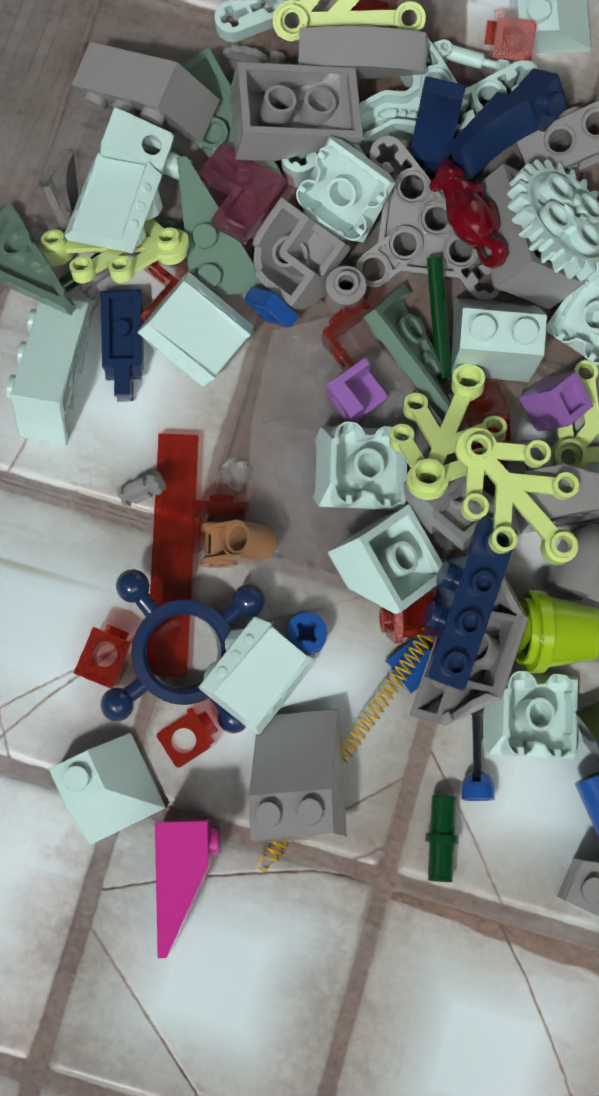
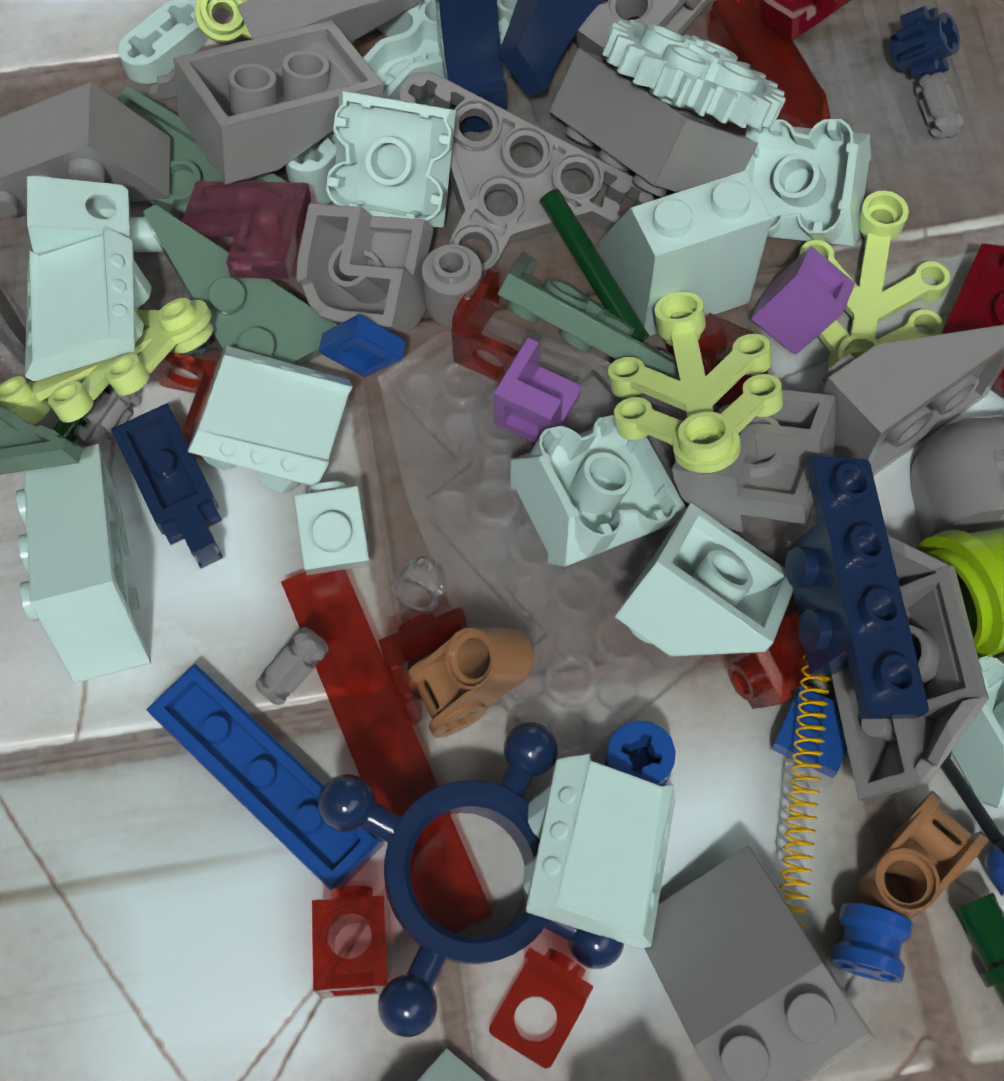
camera: 25 degrees left, 15 degrees down
dark red animal [429,157,508,269] -> none
yellowish green plant [455,428,579,565] -> none
none -> blue tile [146,664,383,896]
none -> light aqua bracket [294,481,370,575]
none -> blue wheel [830,903,913,983]
none -> medium nougat piece [857,791,989,920]

